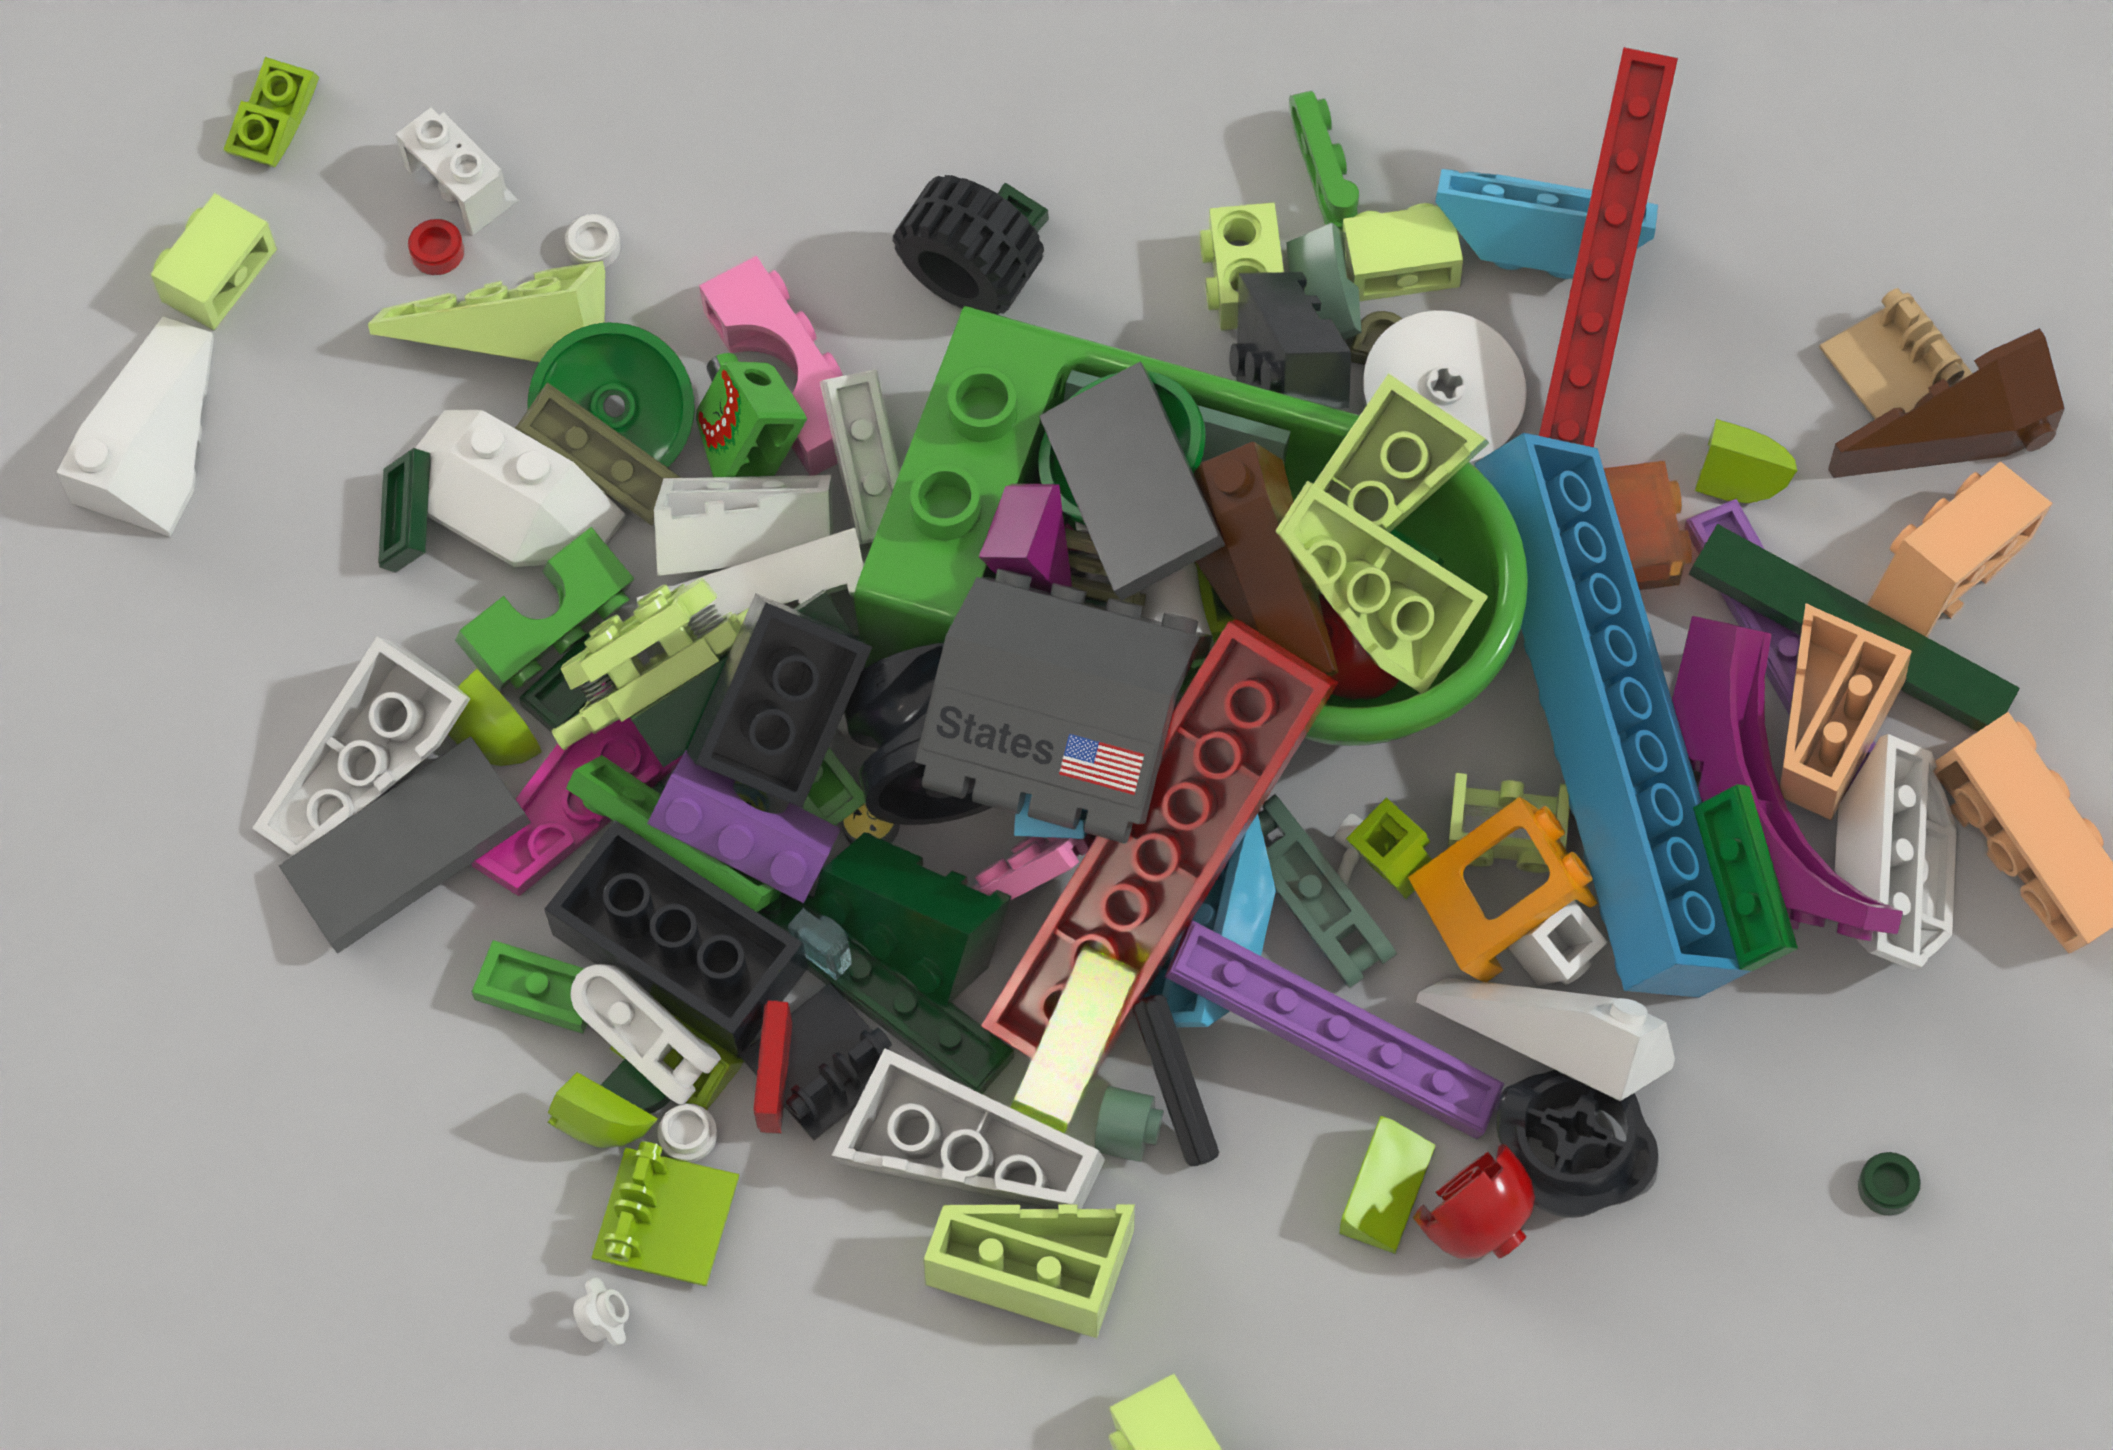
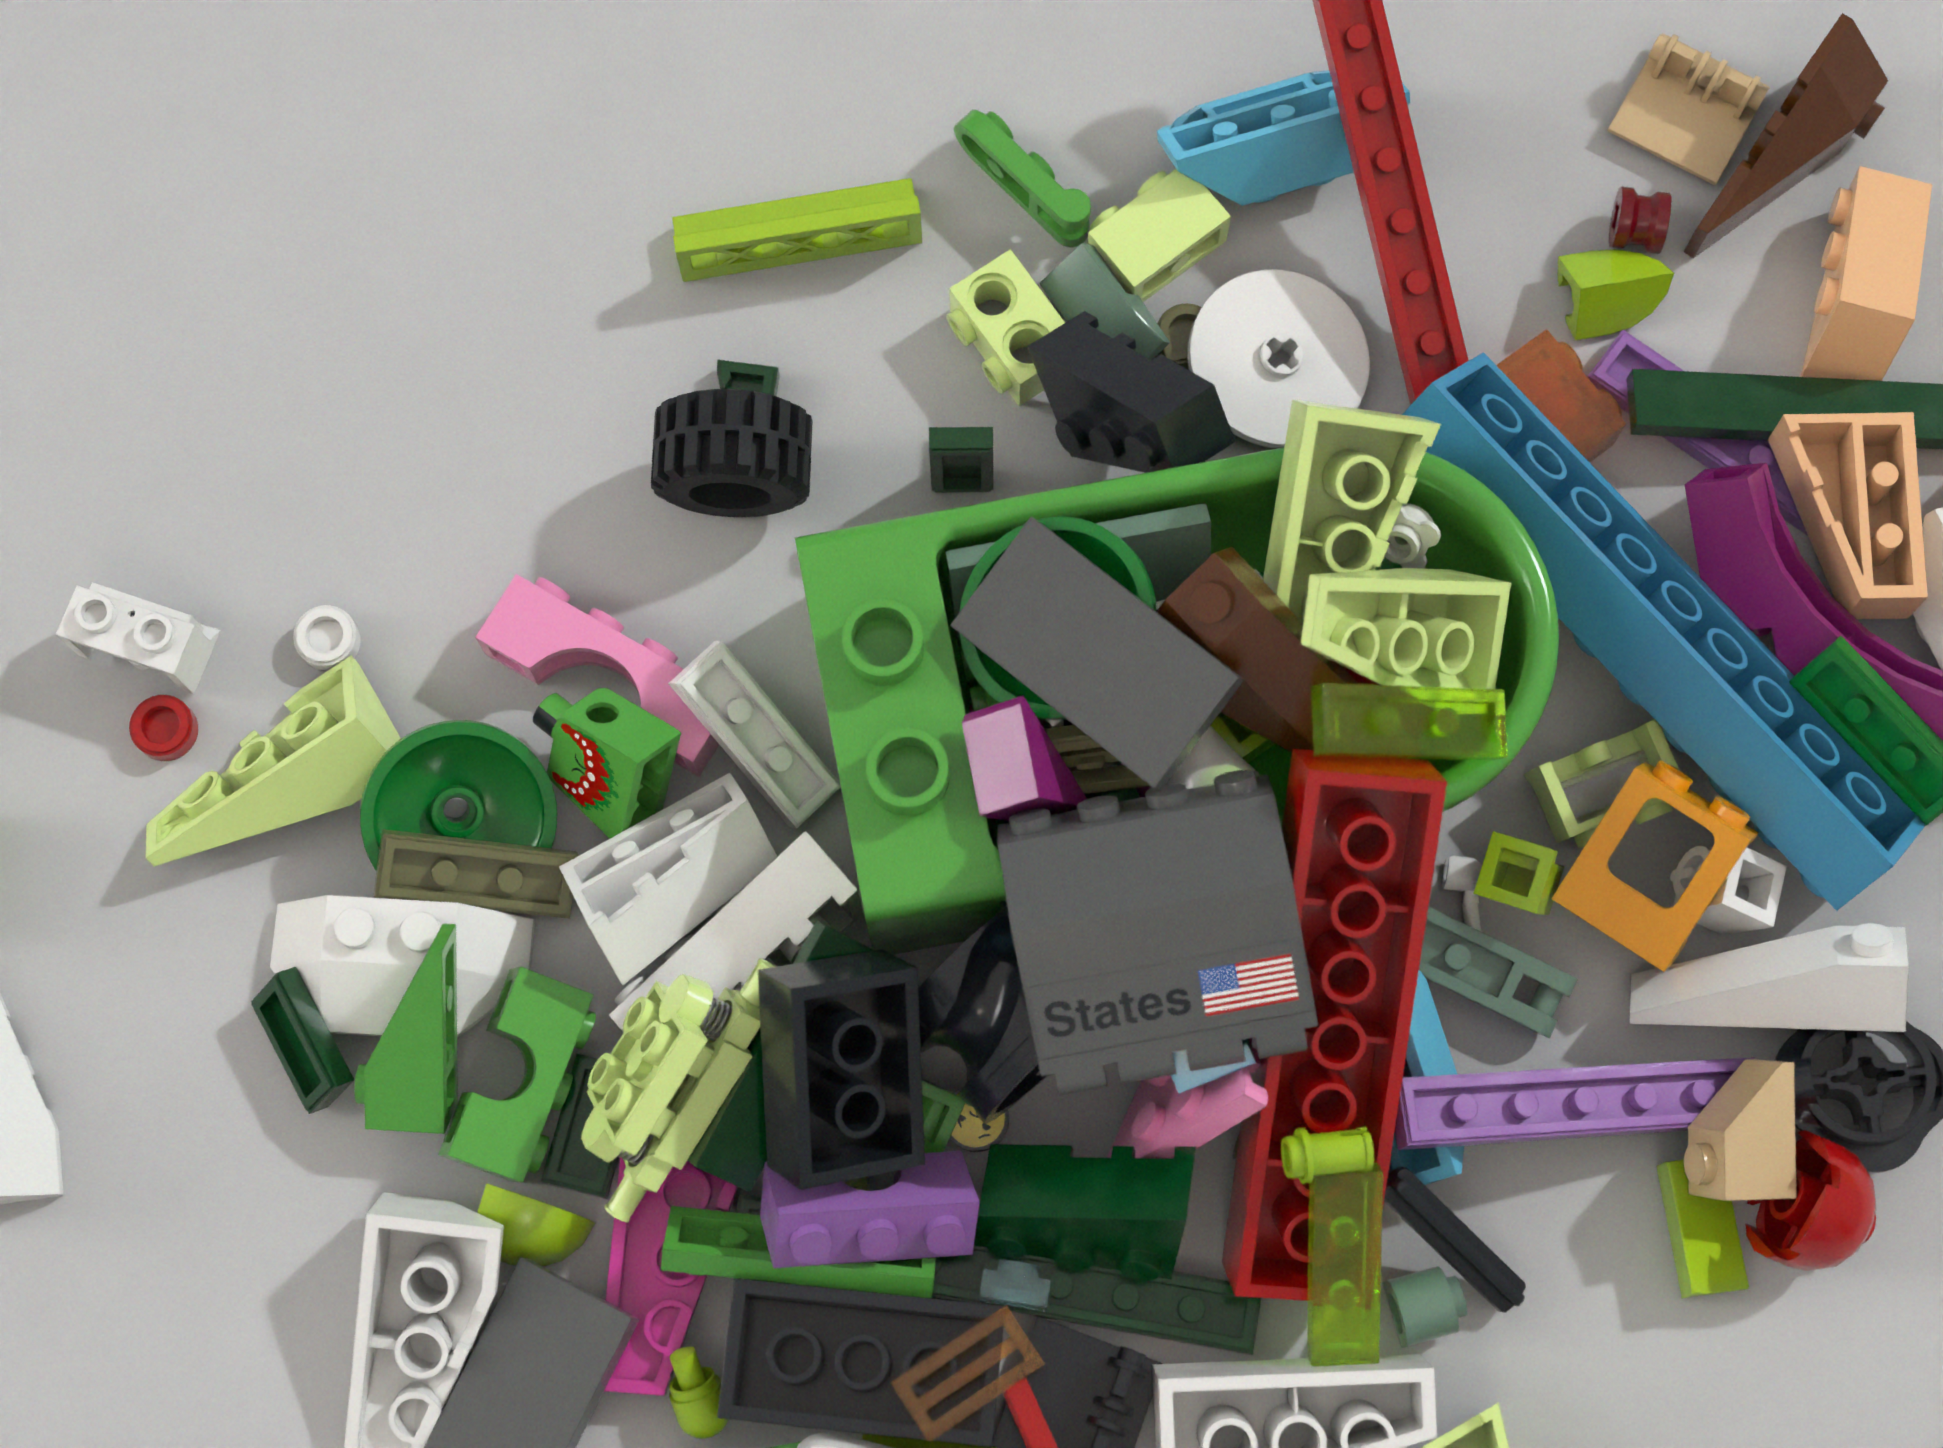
camera: 30 degrees left, 10 degrees up
none -> bright green slope [354,923,458,1134]
none -> lime cylinder [669,1346,728,1439]
none -> lime fence [672,178,922,282]
none -> clear orange tile [891,1305,1045,1442]
none -> dark green tile [929,427,993,492]
none -> lime pin [1281,1127,1374,1184]
none -> clear neon green tile [1311,683,1507,760]
none -> white plate [1385,503,1441,569]
none -> dark red wheel [1609,186,1672,254]
none -> tan slope [1684,1059,1796,1201]

